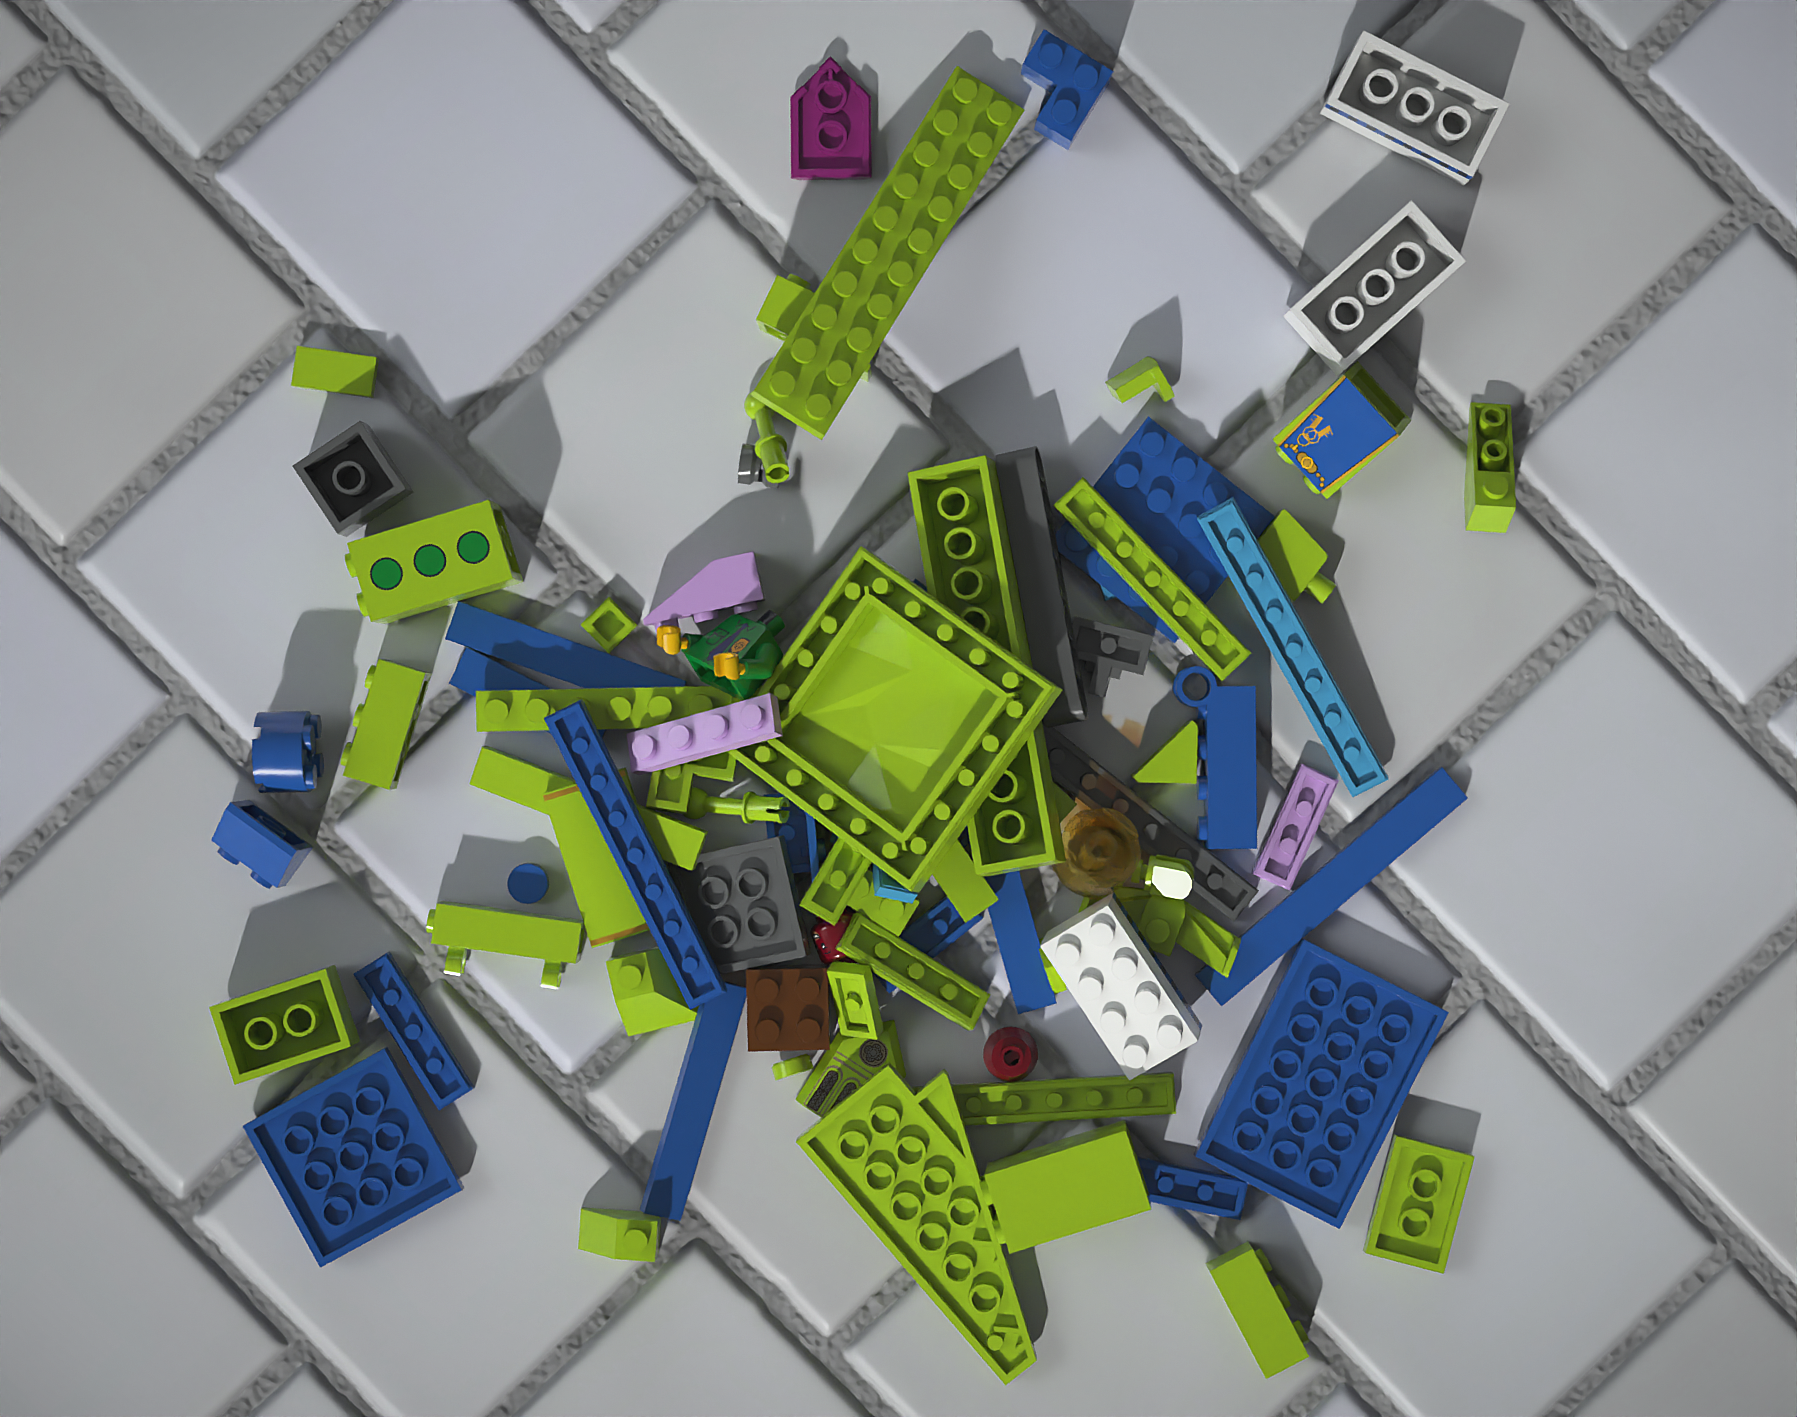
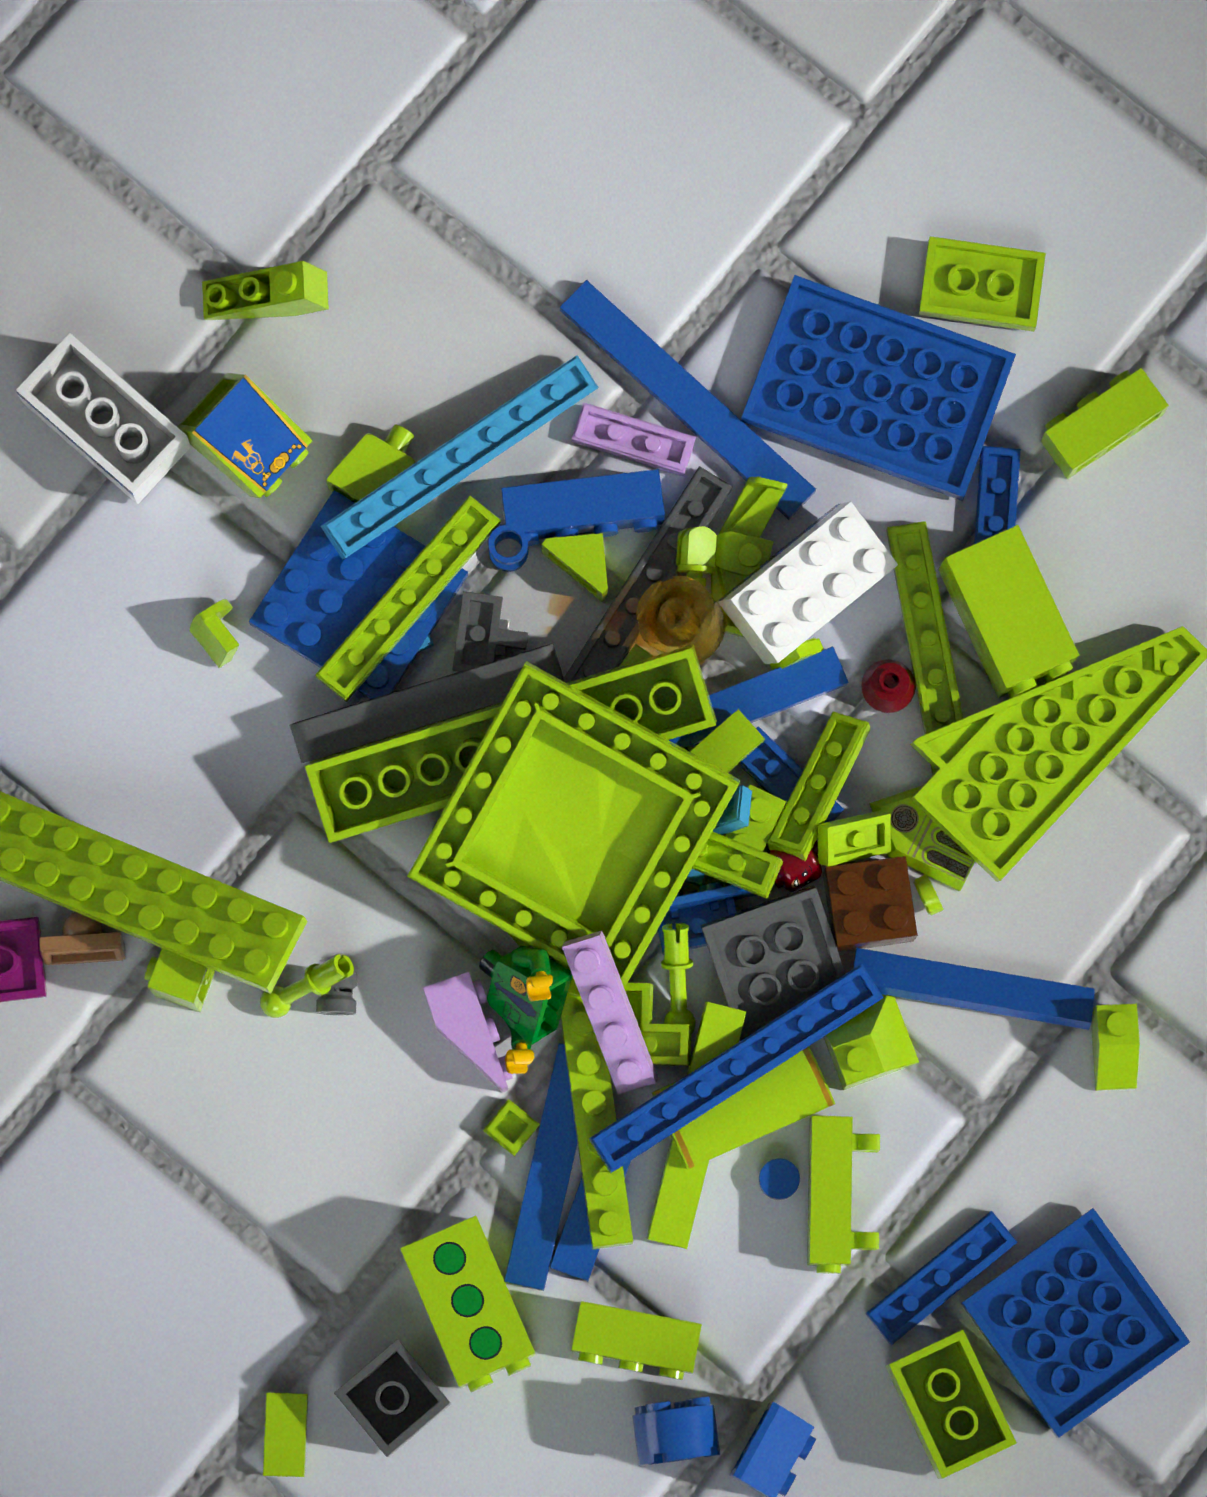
camera: 105 degrees left, 10 degrees down
none -> medium nougat tile [40,912,125,965]

